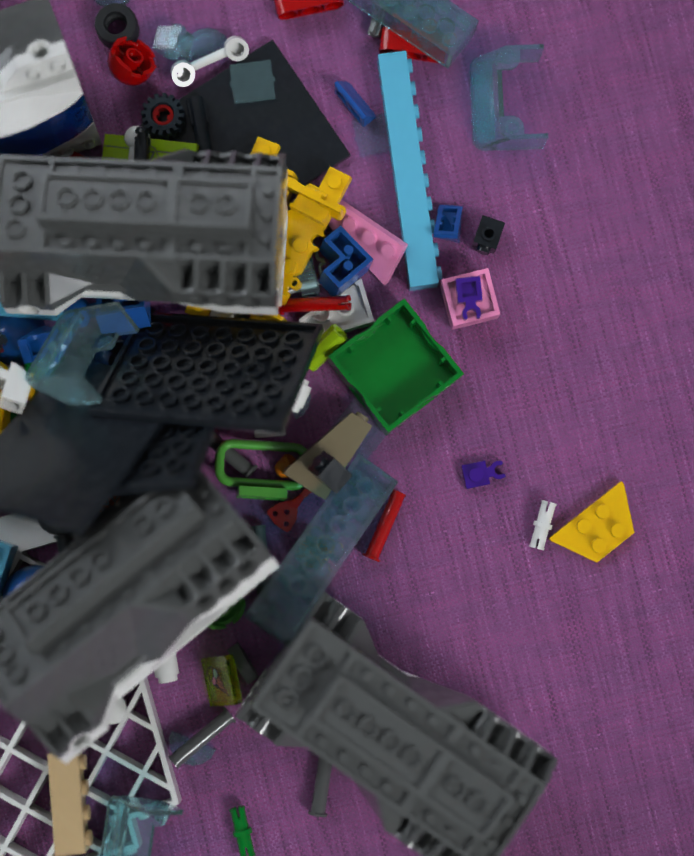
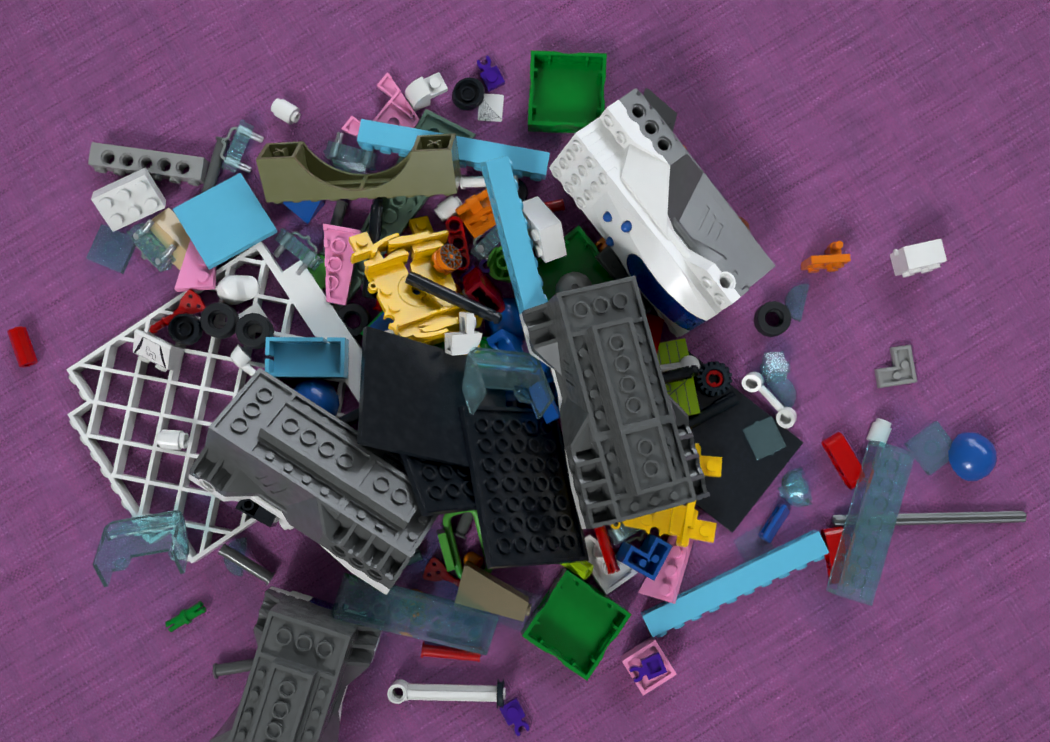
camera: 75 degrees right, 0 degrees up
tan brick [47,752,93,856] -> none
red cylinder [107,36,156,86] -> none
clear neon green tile [201,654,243,706] -> none
dark grey beam [227,642,259,684] -> none
black brick [308,451,353,494] -> none
blue slope [433,205,463,243] -> none
clear light blue windscreen [469,44,549,151] -> none
black brick [471,215,505,255] -> none
none -> white brick [157,429,189,450]
none -> black slope [236,499,280,527]
none -> white piece [387,678,506,709]
none -> clear light blue cylinder [778,467,813,507]

